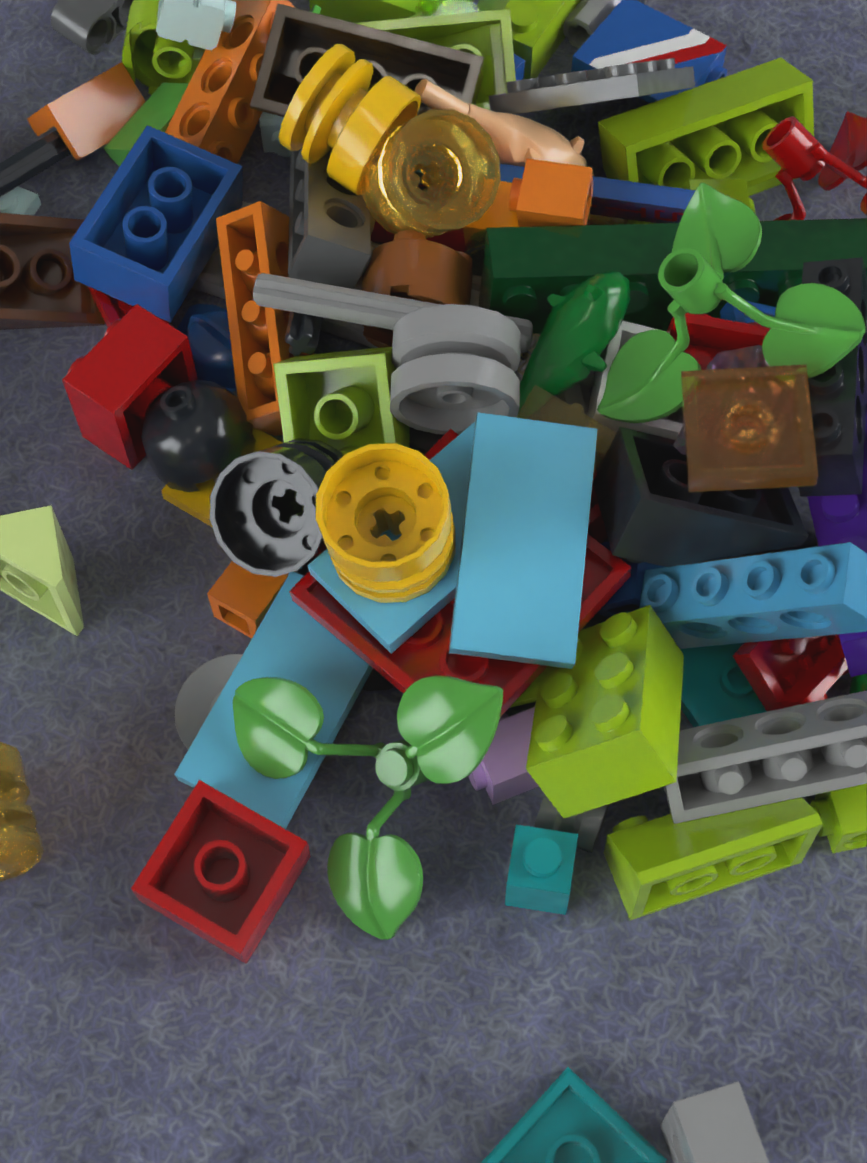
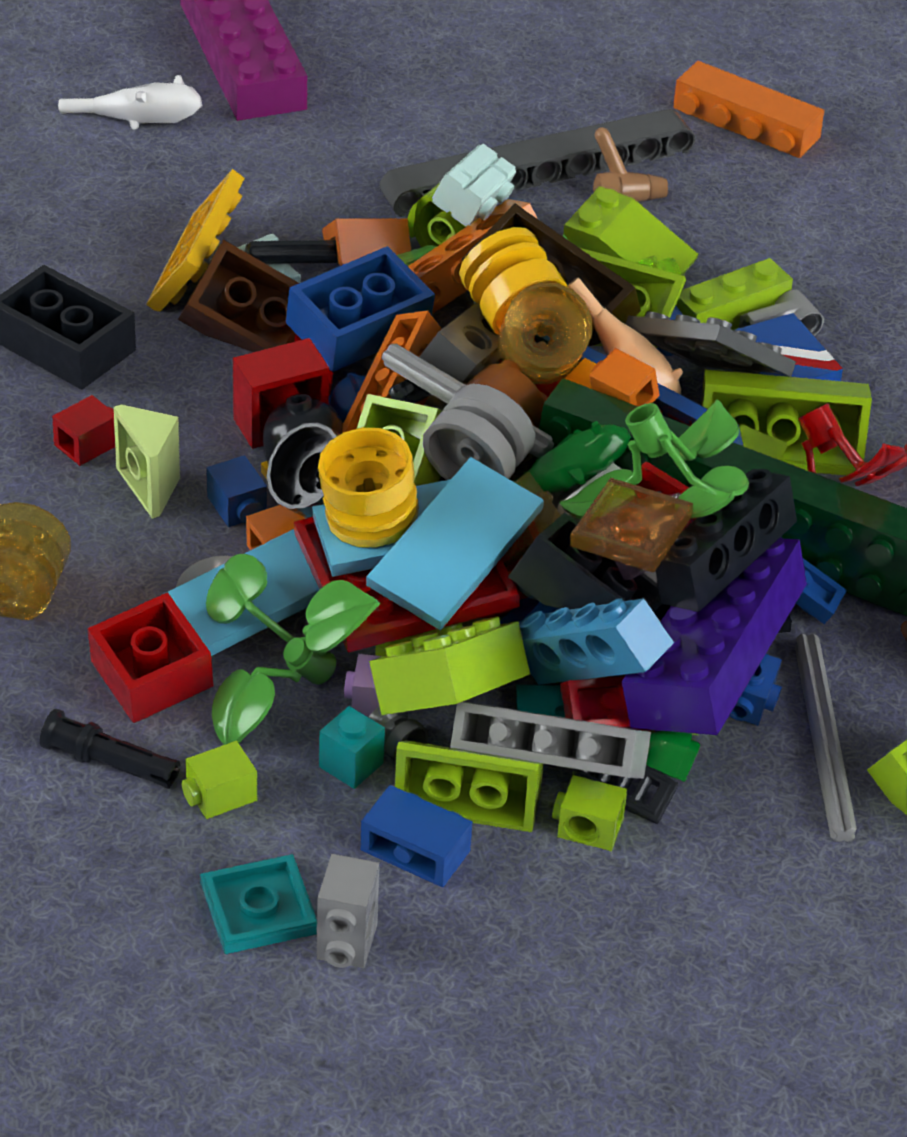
camera: 25 degrees right, 20 degrees down
none -> black pin [40,709,180,789]
none -> lime brick [182,740,257,819]
none -> blue brick [206,455,267,527]
none -> blue brick [360,785,473,888]

